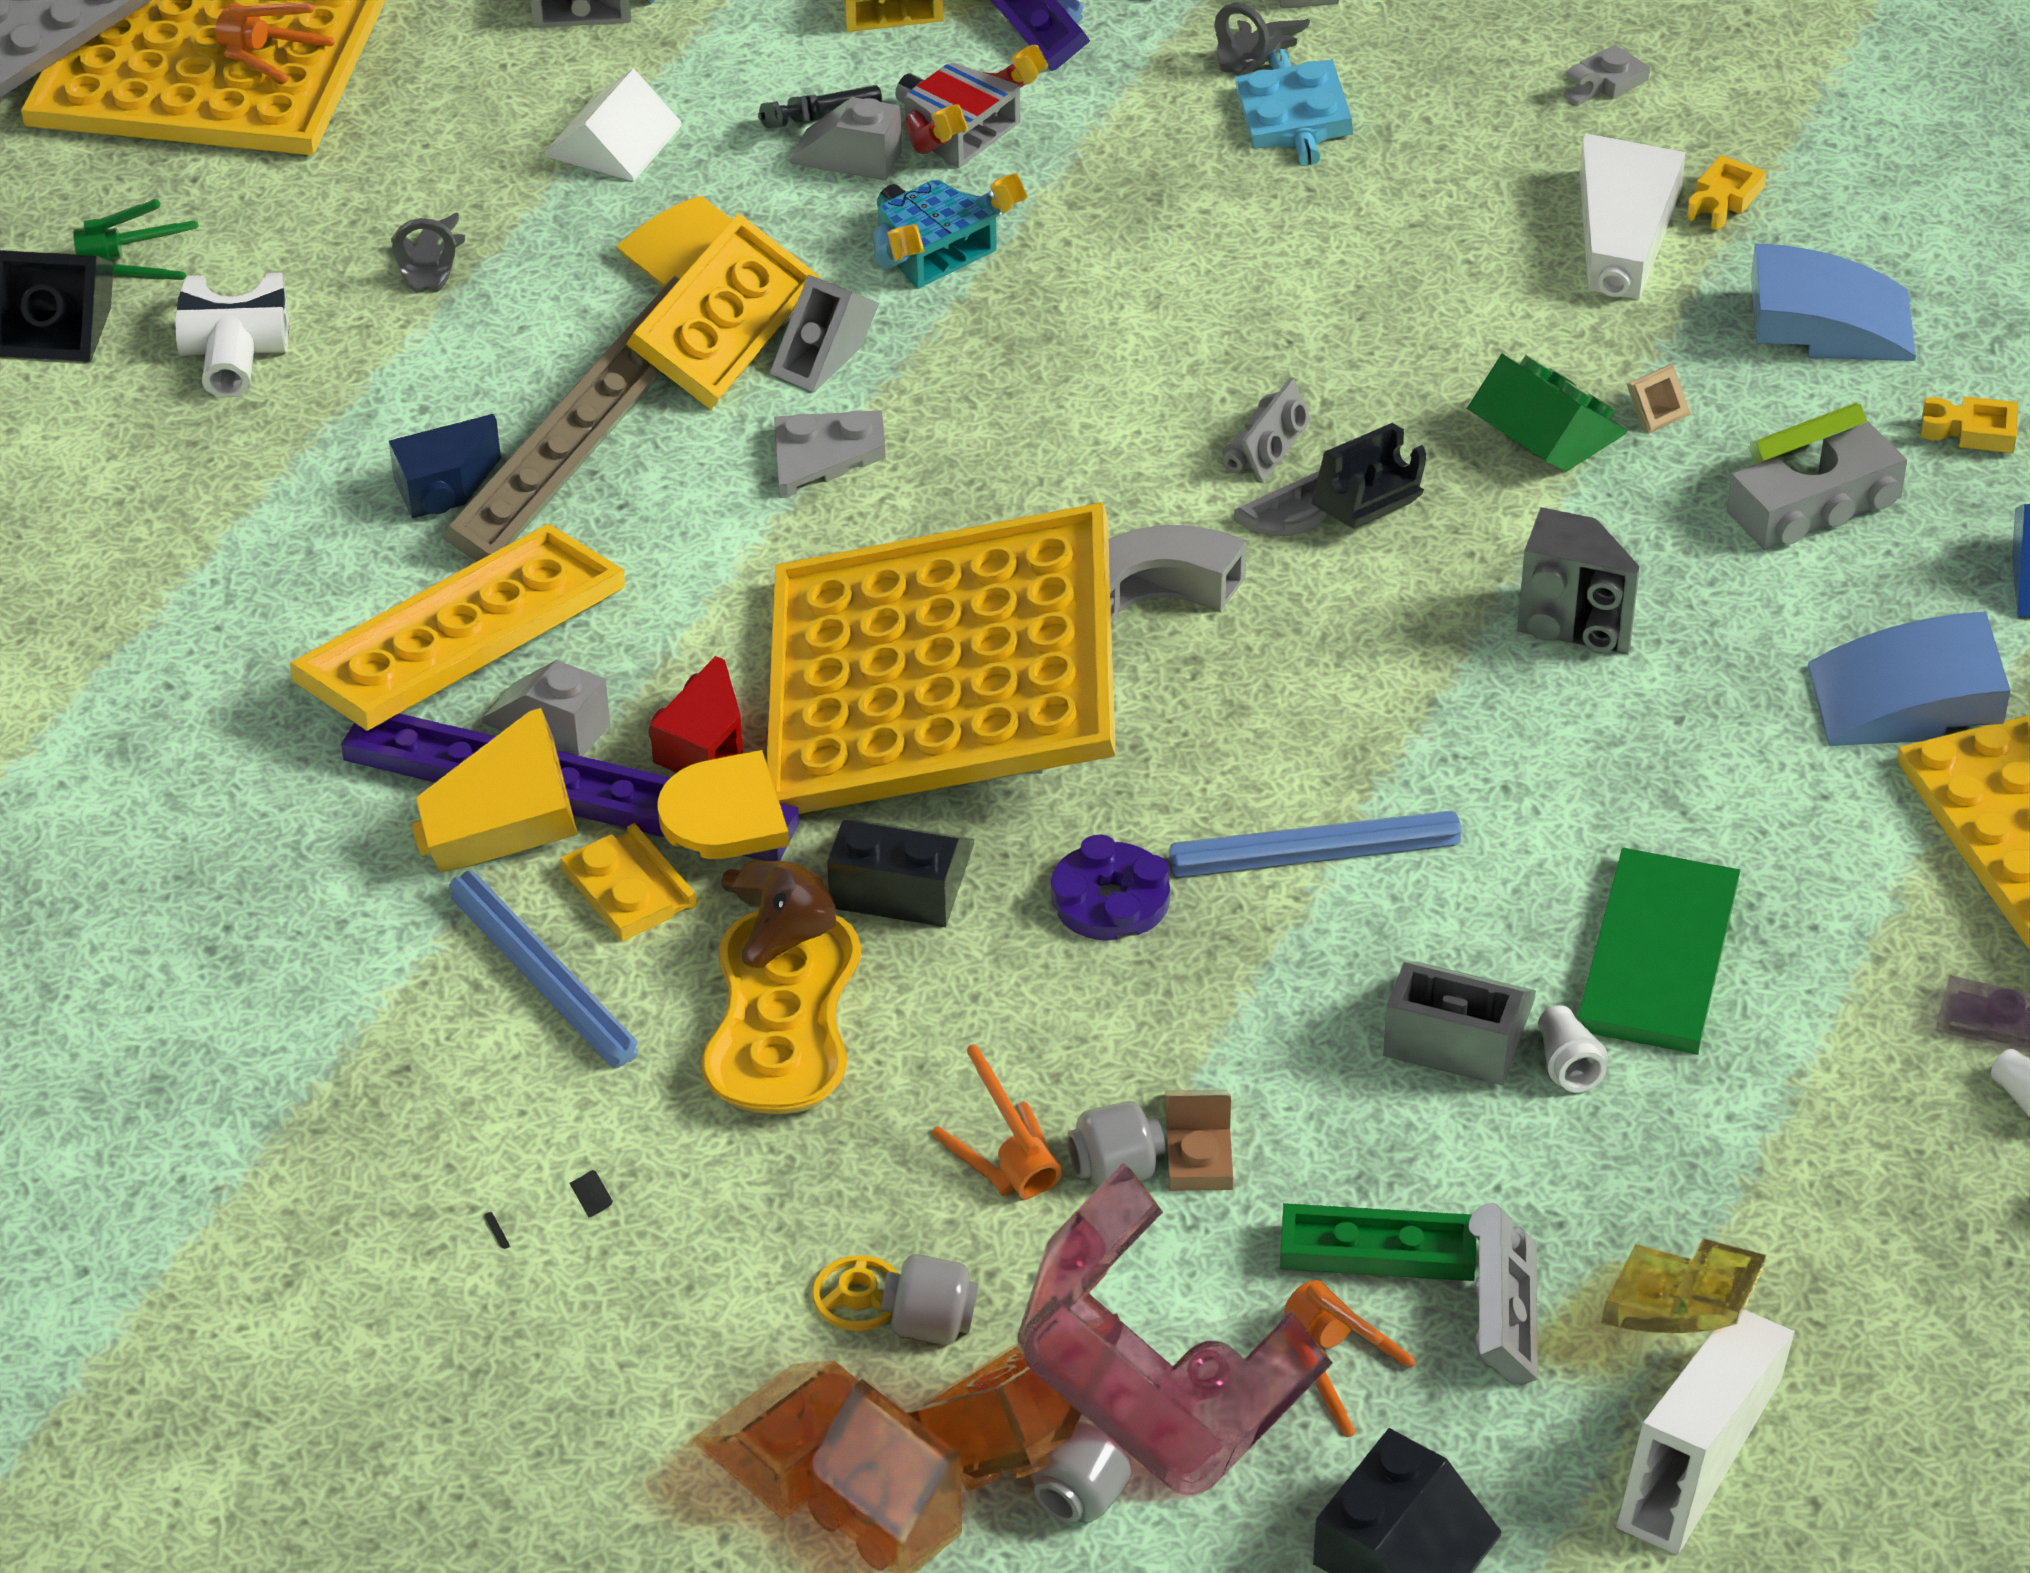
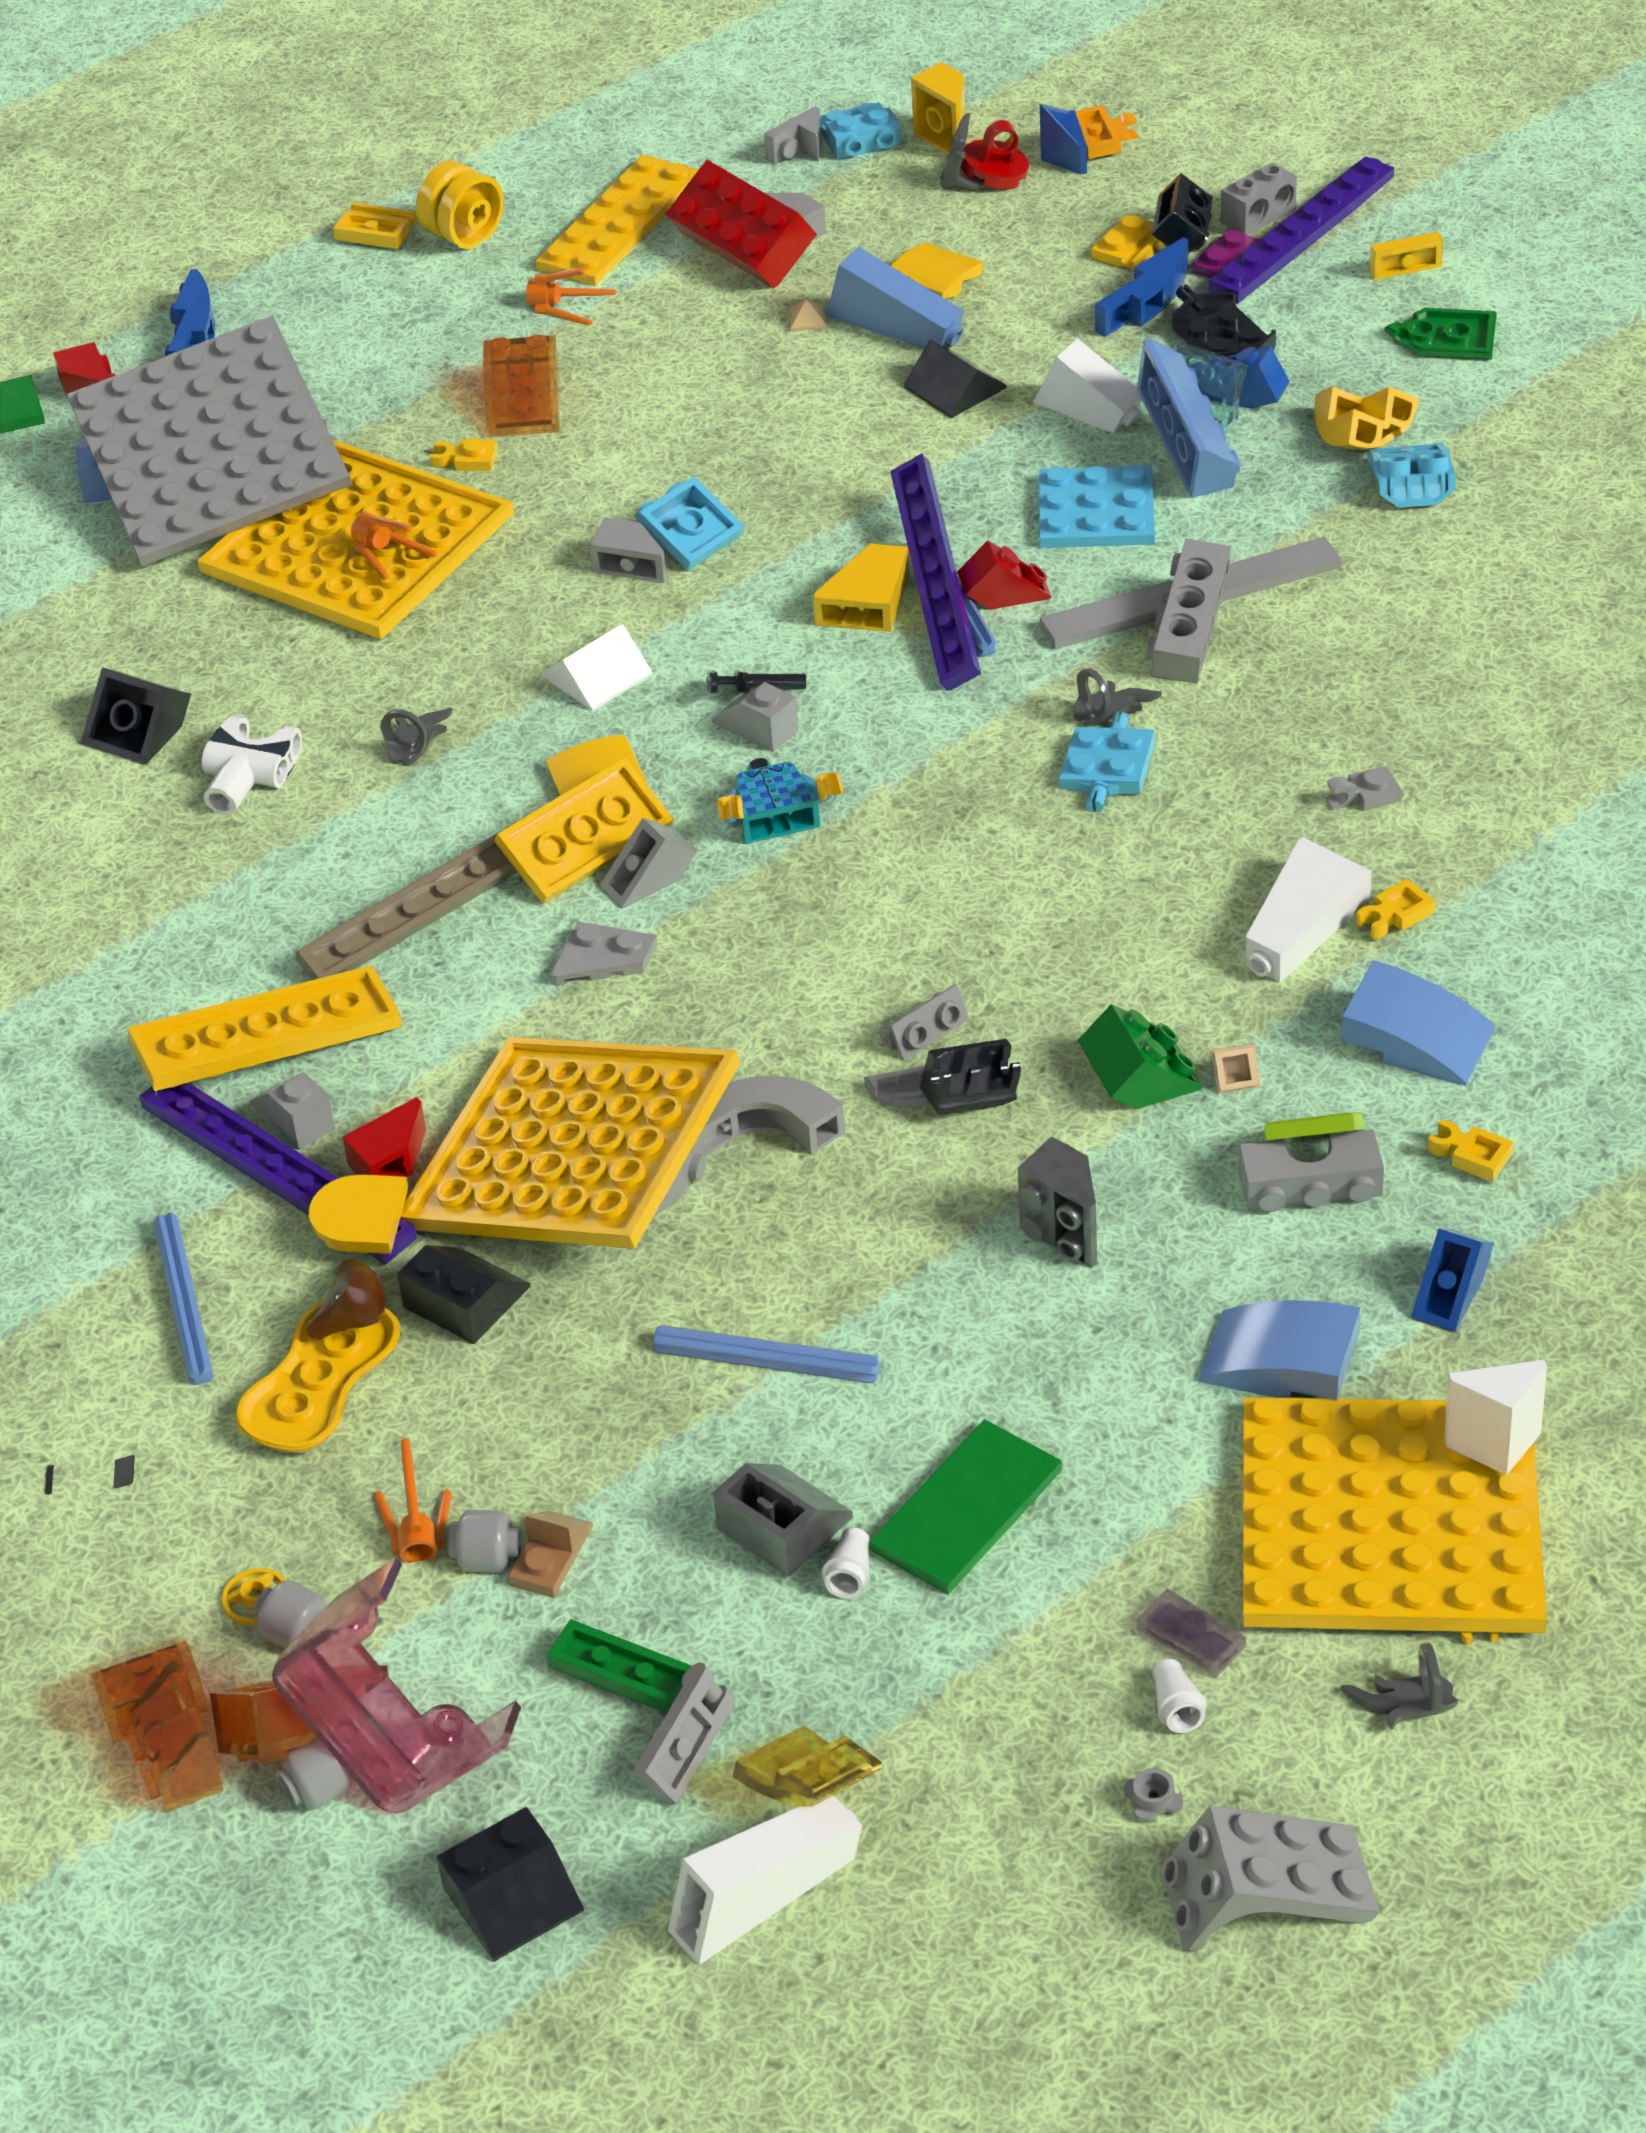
camera: 25 degrees right, 0 degrees up
green plant [73,199,199,280] -> none
dark blue slope [389,414,501,519] -> none
yellow slope [412,708,578,872] -> none
yellow plate [560,823,697,942] -> none
torso [895,45,1048,168] -> none
dark purple plate [1051,834,1170,941] -> none
orange plant [1284,1280,1415,1437] -> none

